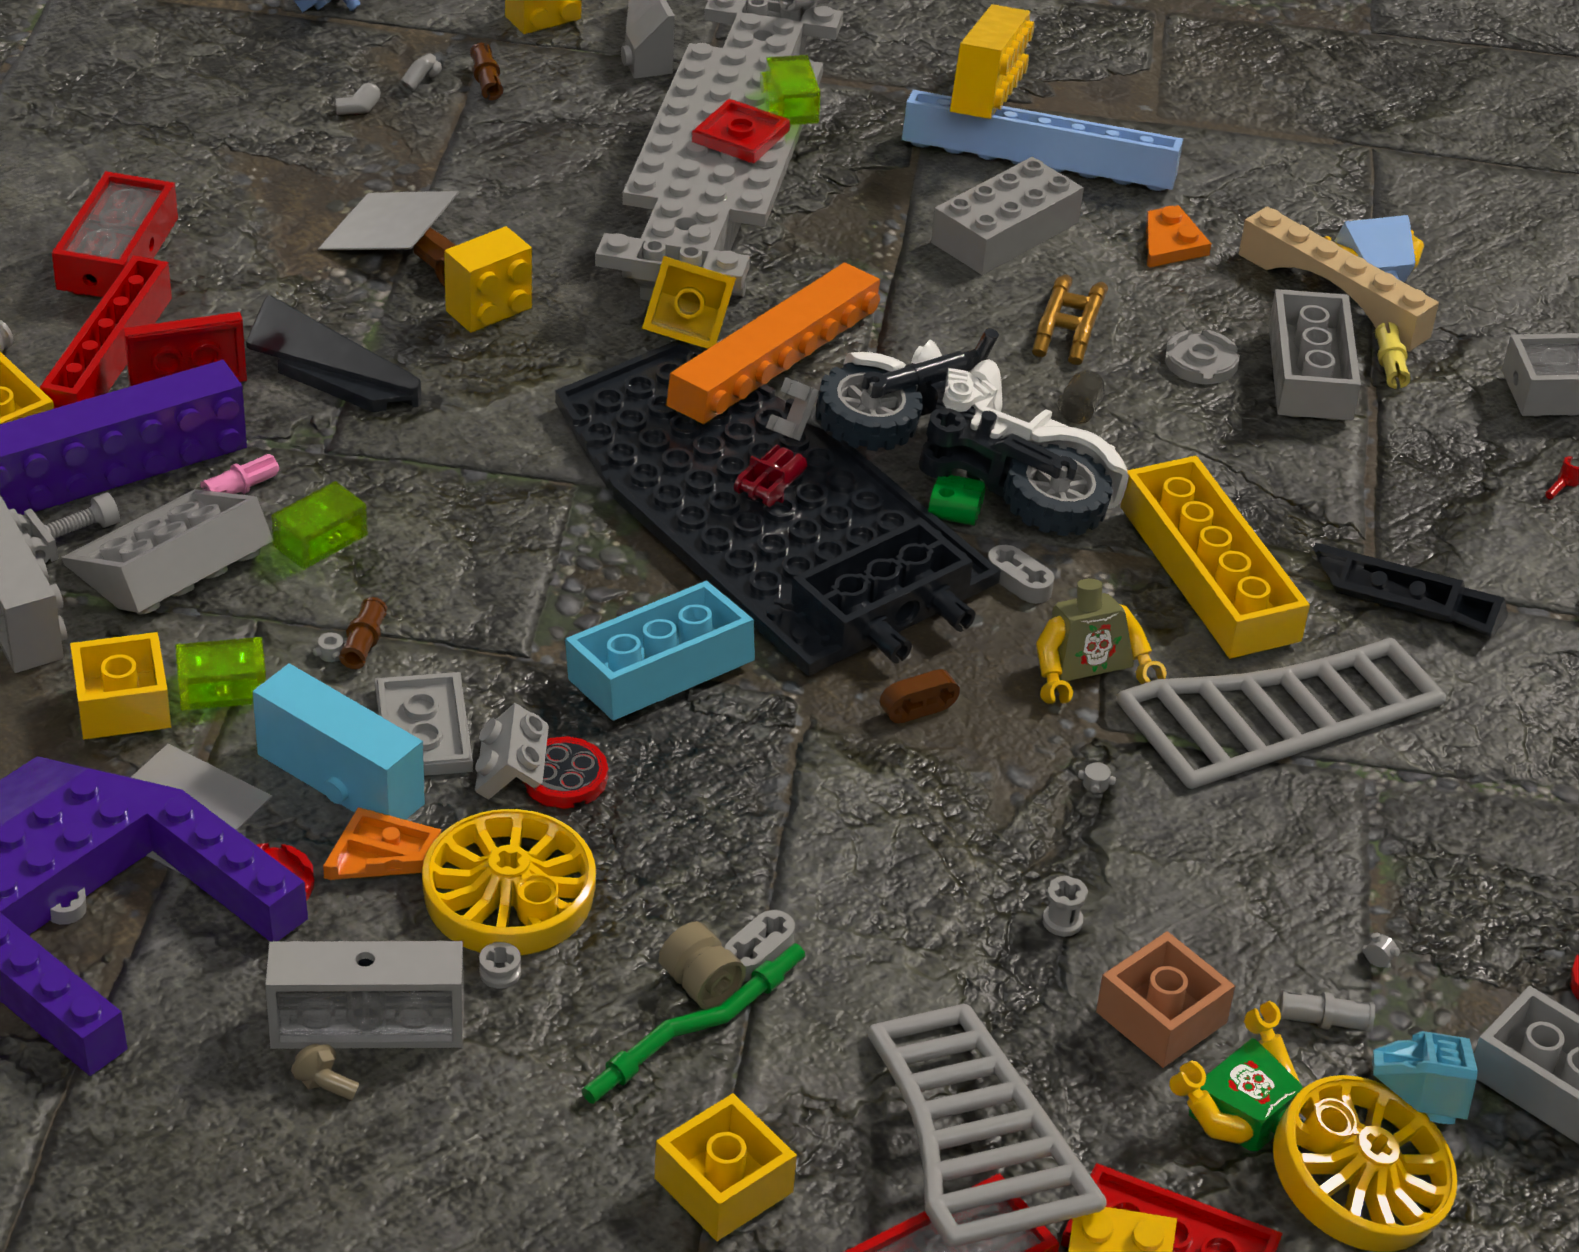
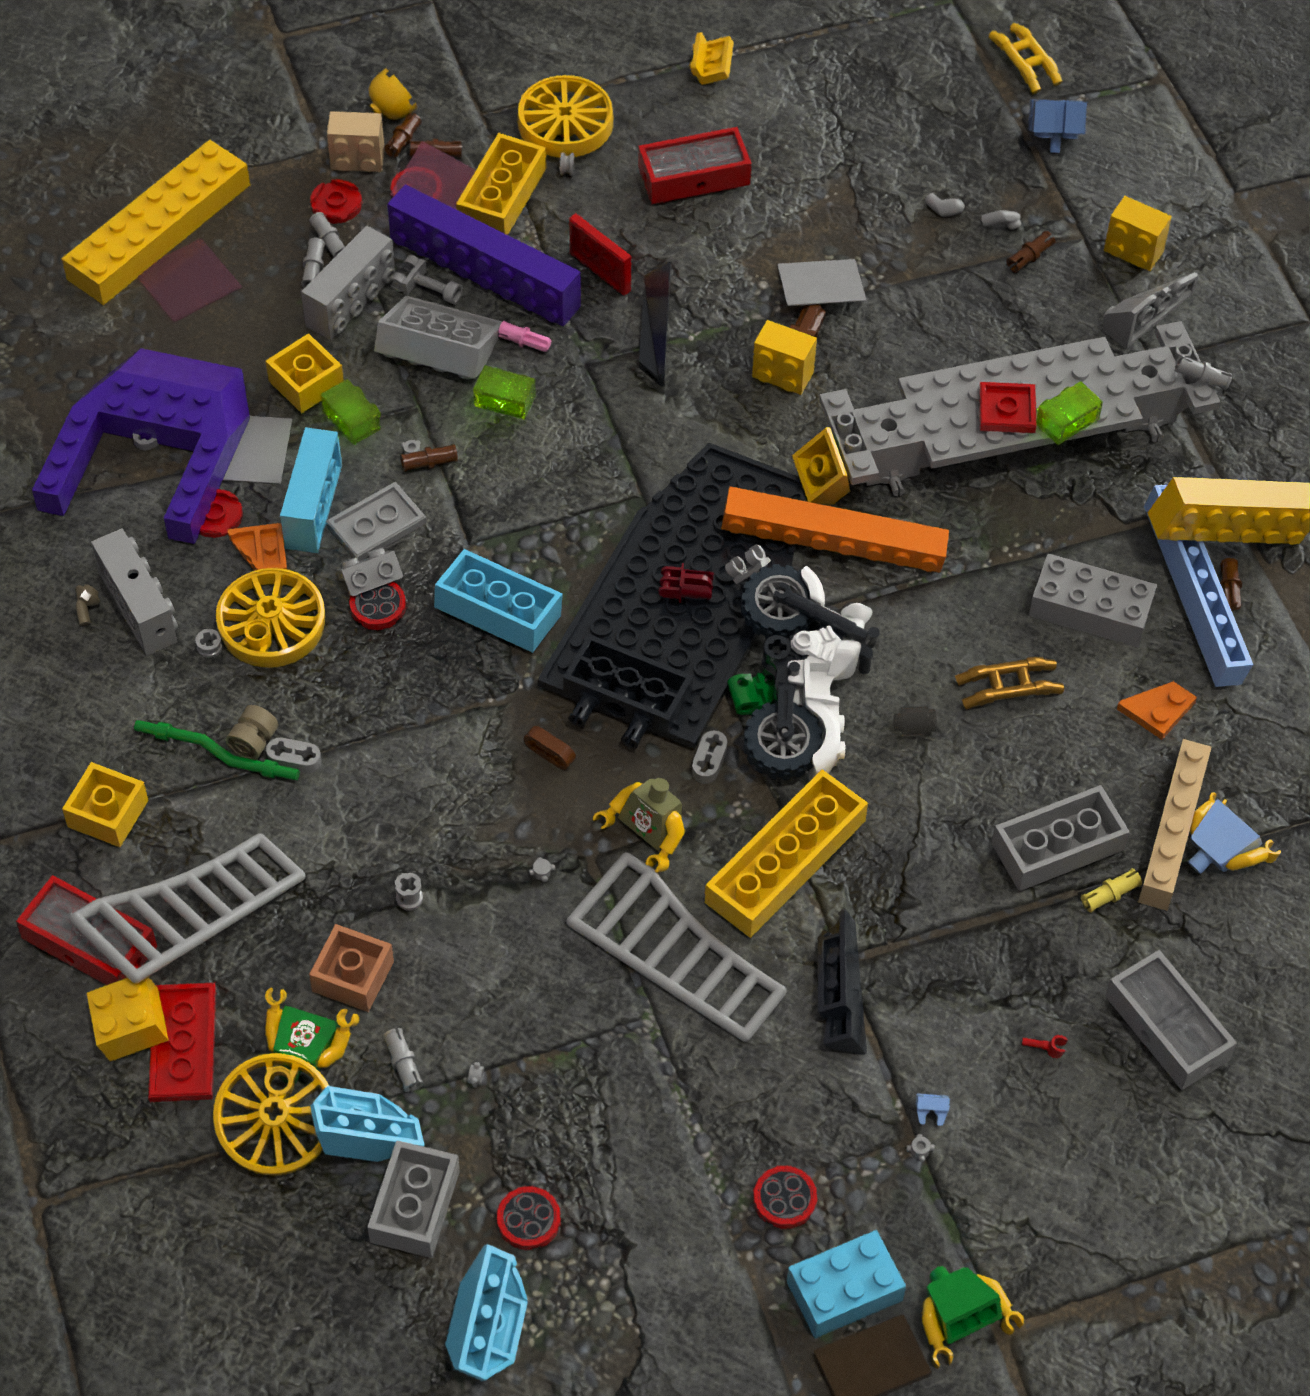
camera: 65 degrees right, 15 degrees up
red brick [40,255,172,409] -> none
light grey tile [1165,330,1239,385] -> none

